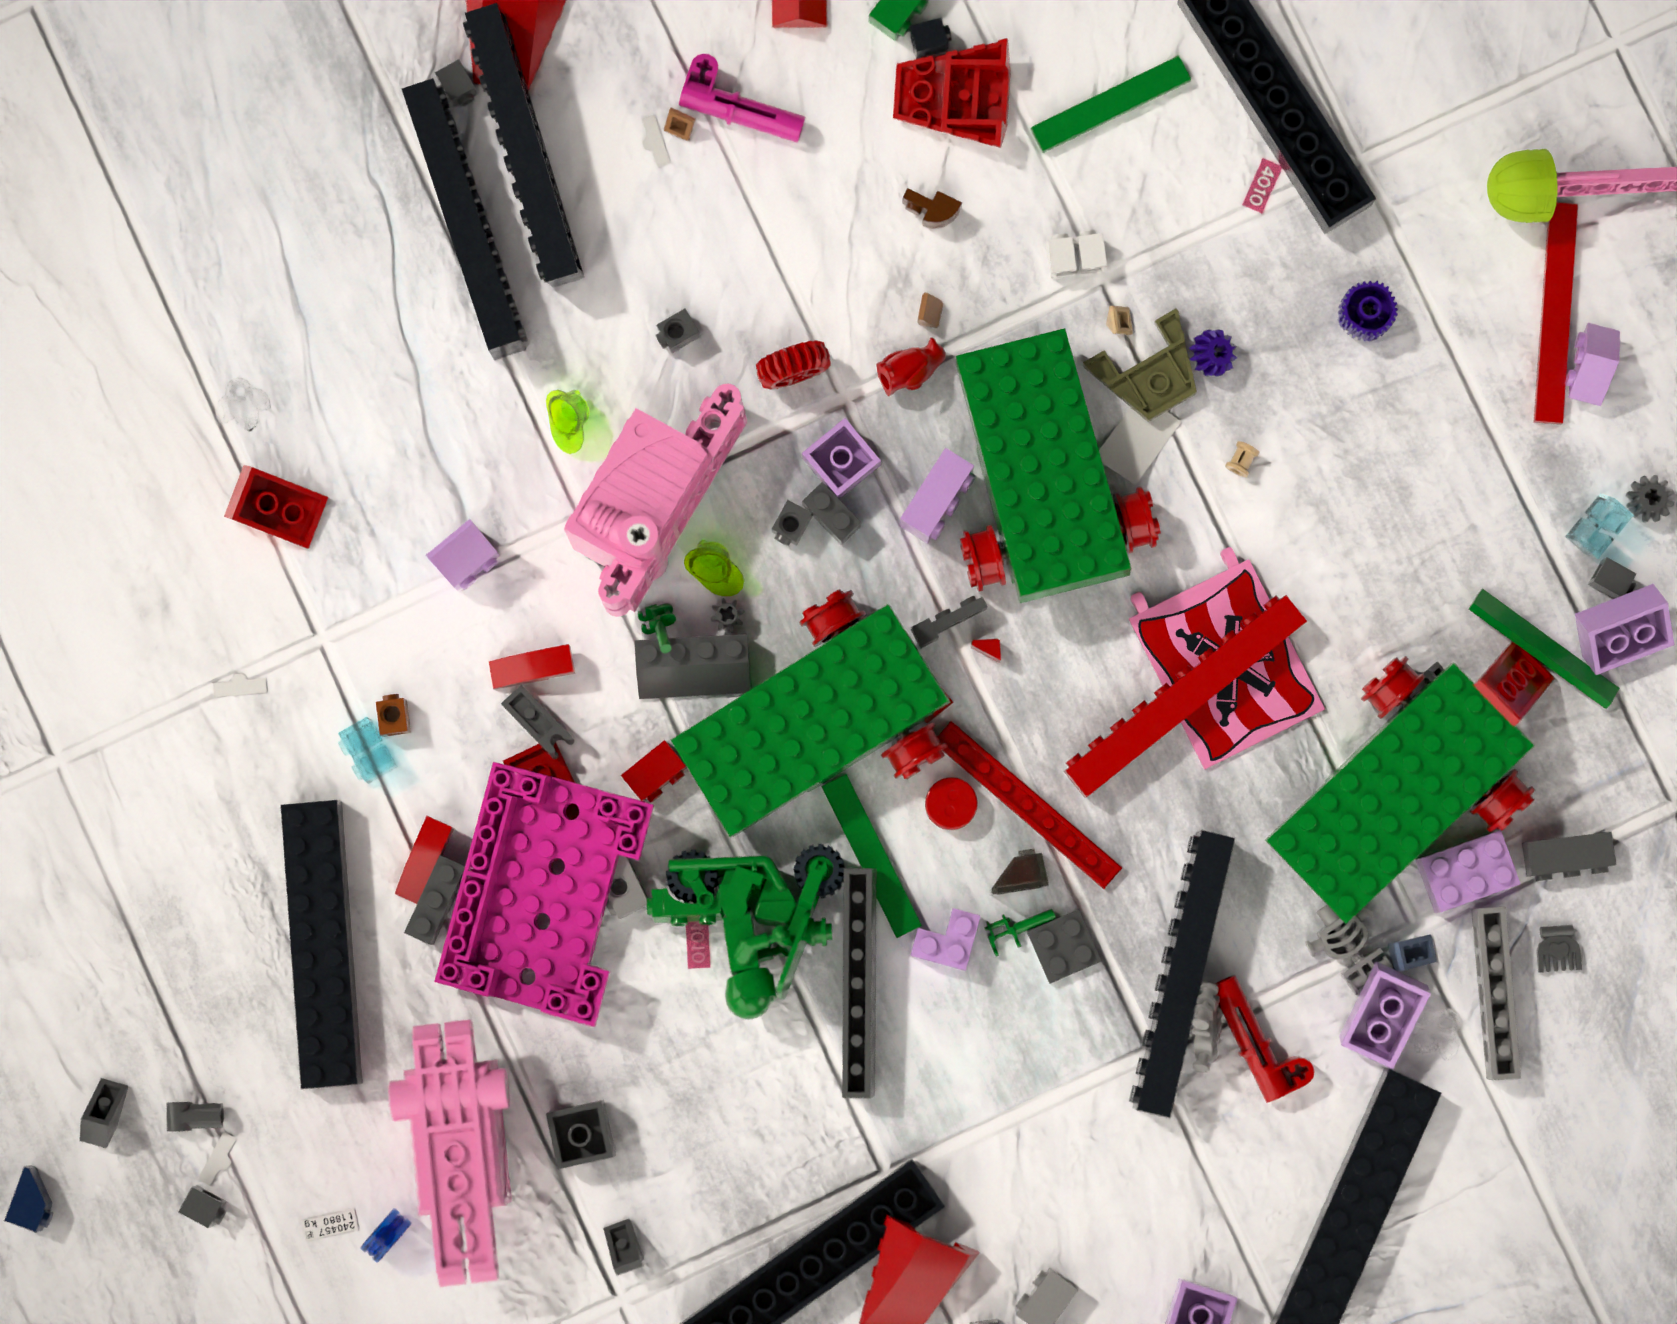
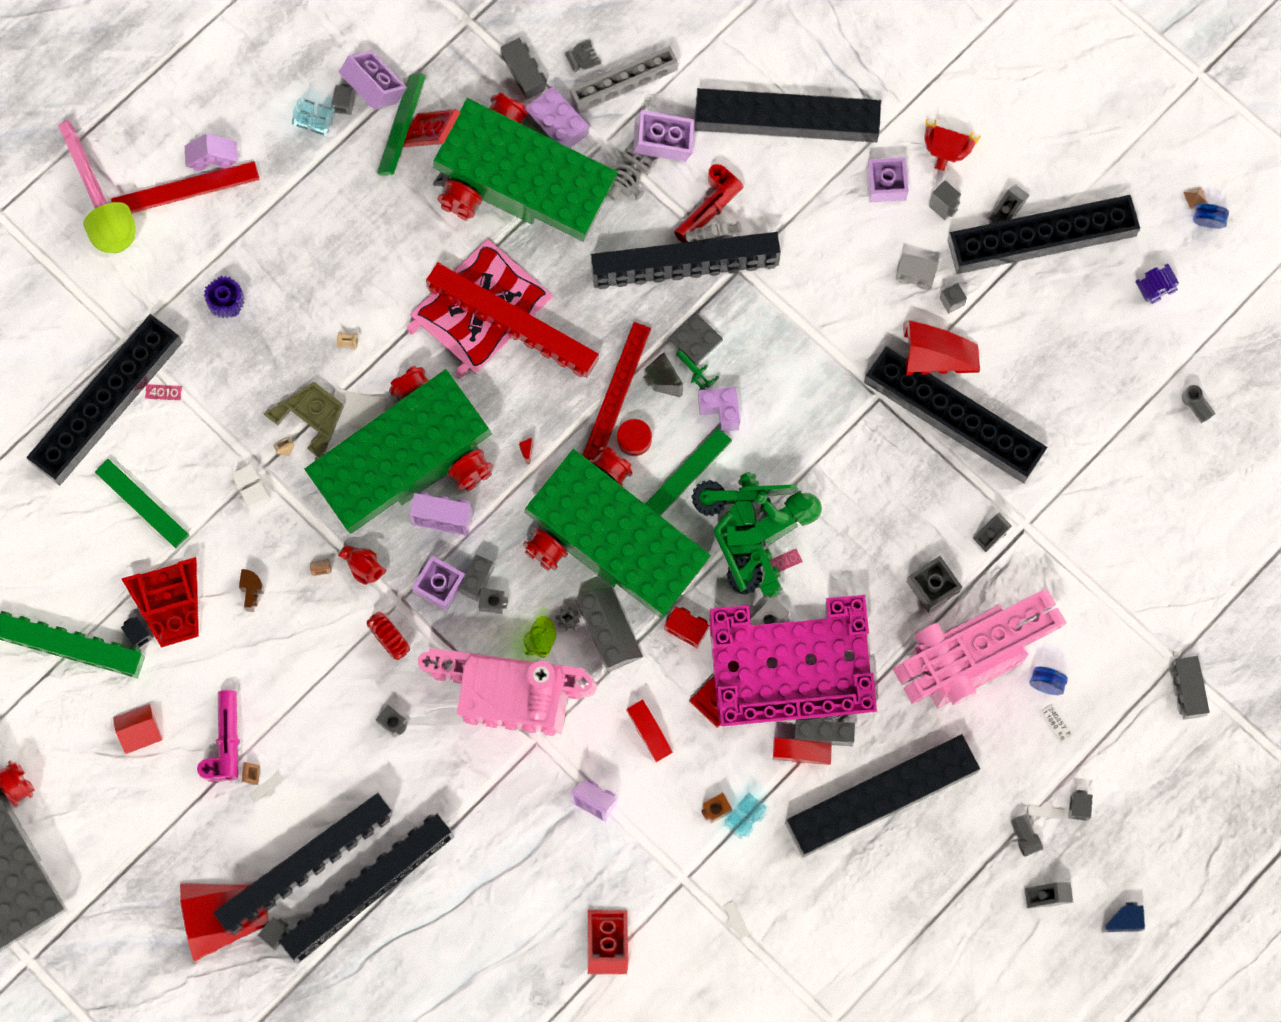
camera: 115 degrees left, 10 degrees down
dark grey plate [501,685,574,759] -> none
clear neon green piece [546,389,590,454] -> none
green piece [637,603,676,653] -> none
dark grey brick [842,868,877,1099] -> none
dark grey plate [911,596,988,649] -> none
dark purple gear [1189,329,1238,377] -> none
sand blue slope [1388,934,1437,971] -> none
dark grey gear [1626,475,1675,523] -> none

